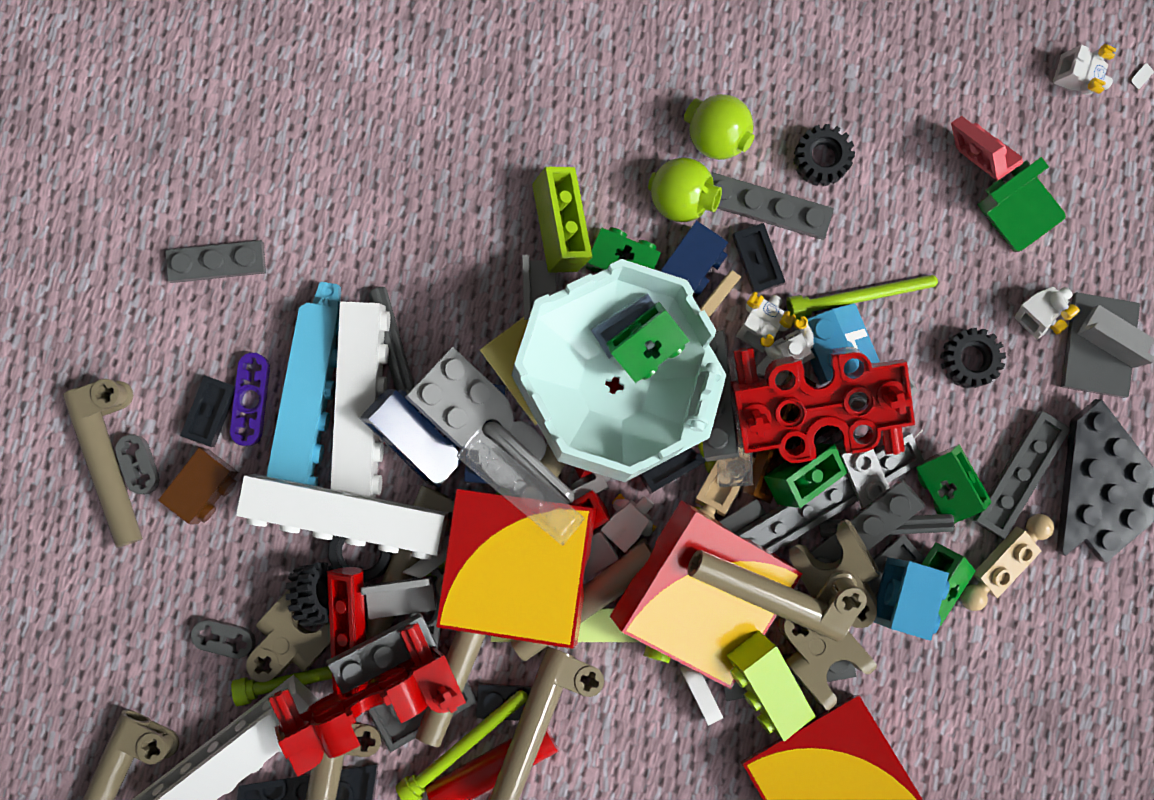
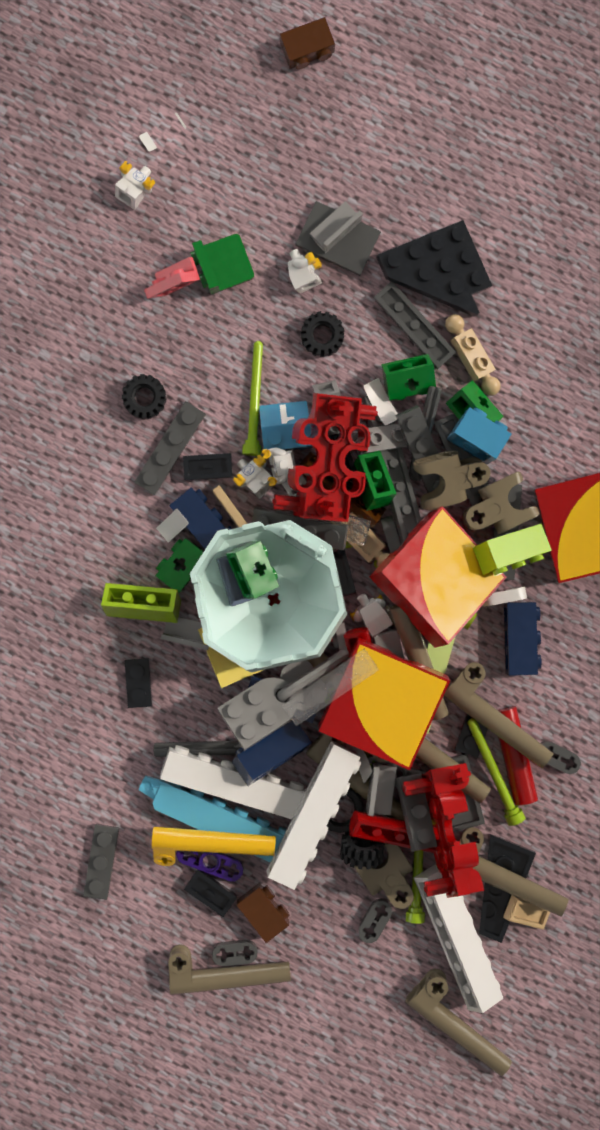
camera: 70 degrees left, 5 degrees up
lime brick [648,157,722,222] -> none
lime brick [684,94,755,160] -> none
dark tan axle [688,550,867,641] -> none
none -> black plate [124,658,153,708]
none -> yellow axle [152,827,276,866]
none -> white sticker [156,509,189,543]
none -> white sticker [364,378,398,425]
none -> dark blue brick [504,602,542,676]

